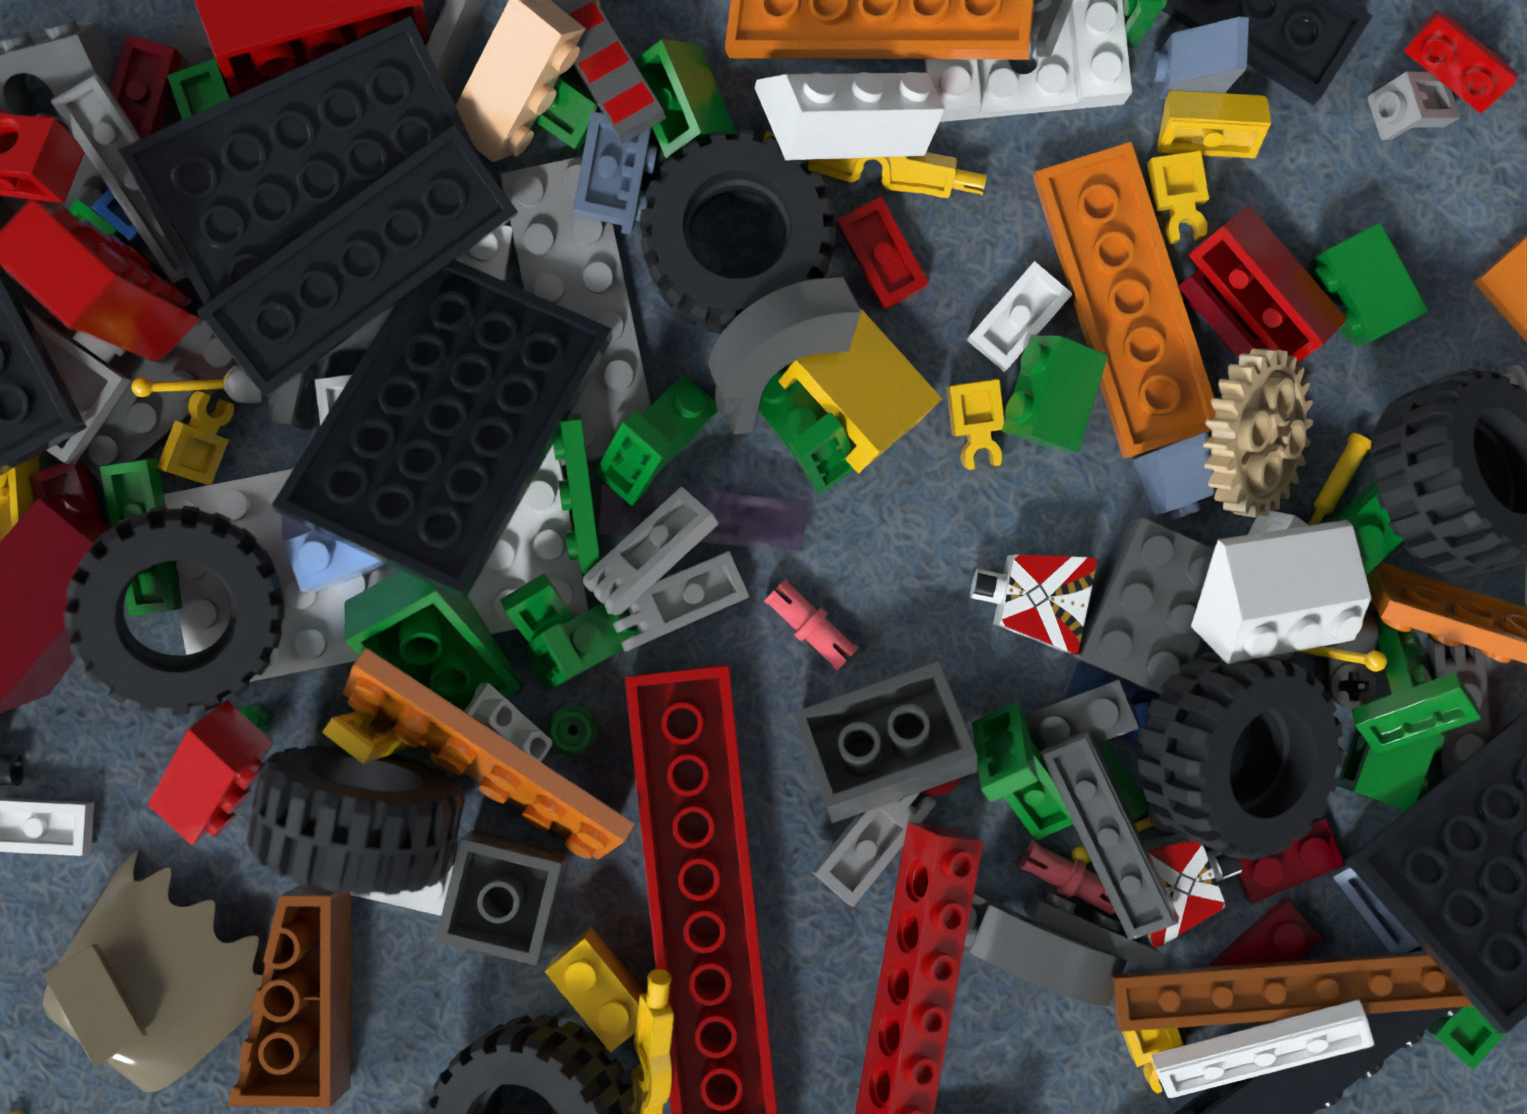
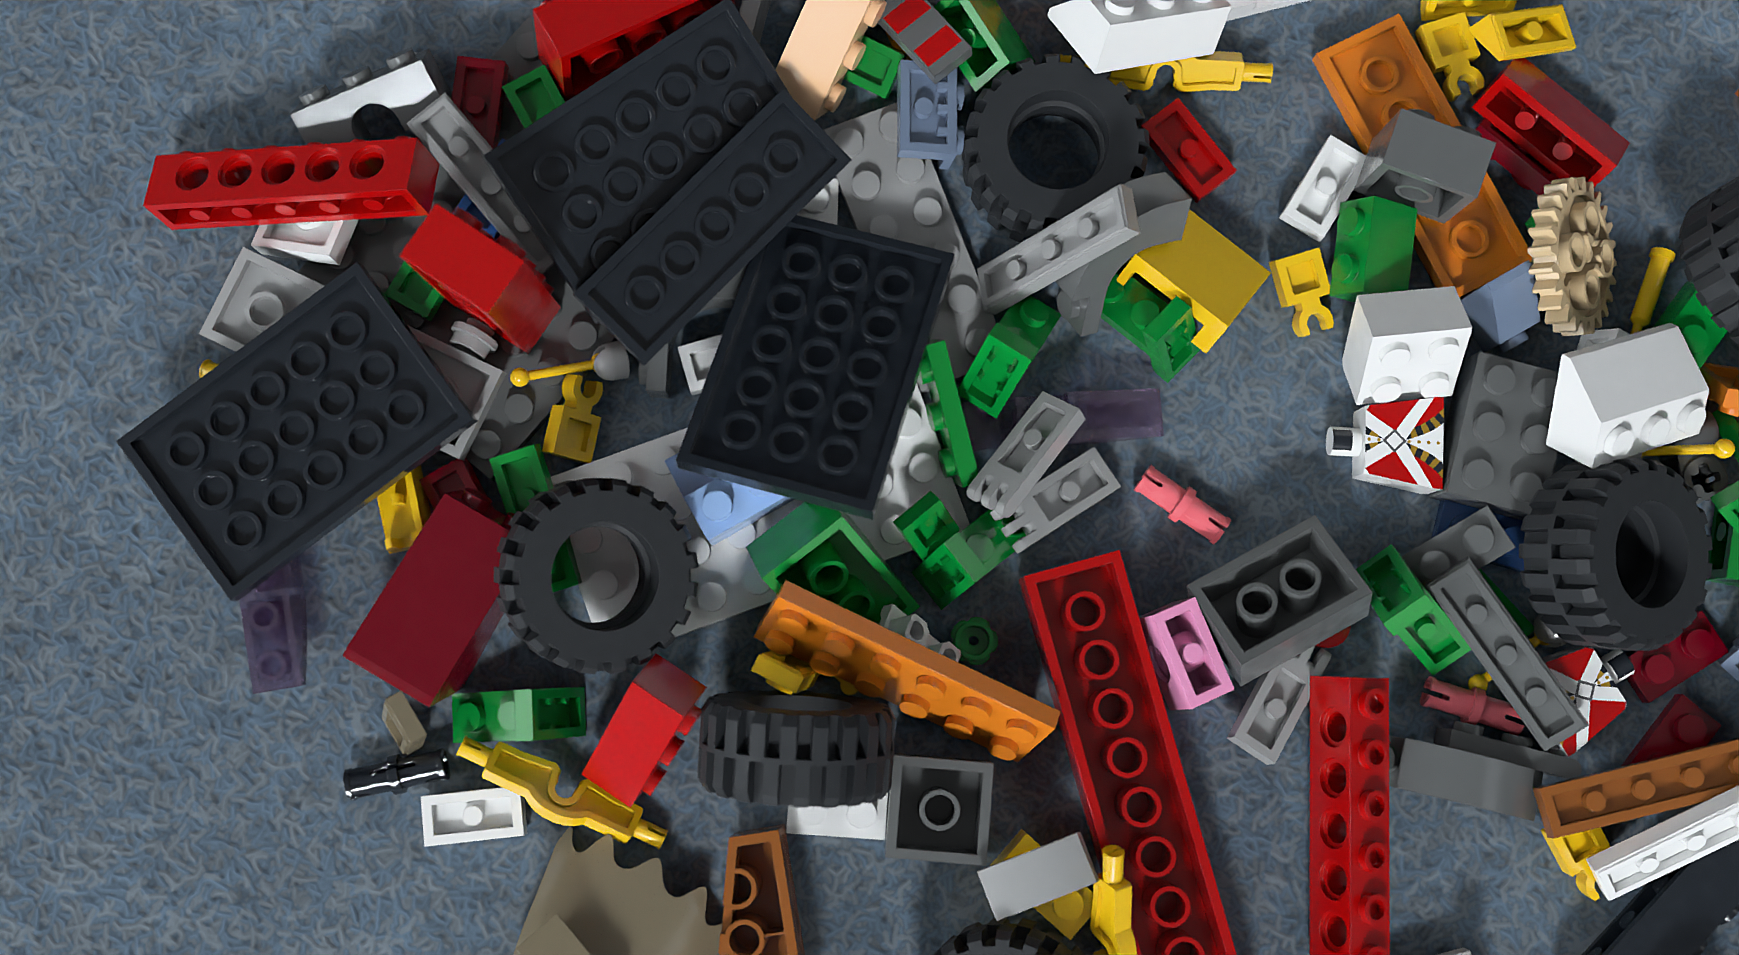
camera: 10 degrees left, 5 degrees down
green brick [1310,223,1429,348] -> none
none -> green bracket [452,687,586,743]
none -> yellow piece [456,735,668,849]
none -> light grey tile [977,184,1140,315]
none -> light grey slope [977,831,1100,921]
none -> bright pink brick [1139,597,1235,710]
none -> white brick [1342,286,1473,405]
none -> dark grey brick [1354,108,1496,224]
none -> yellow slope [1469,4,1577,61]

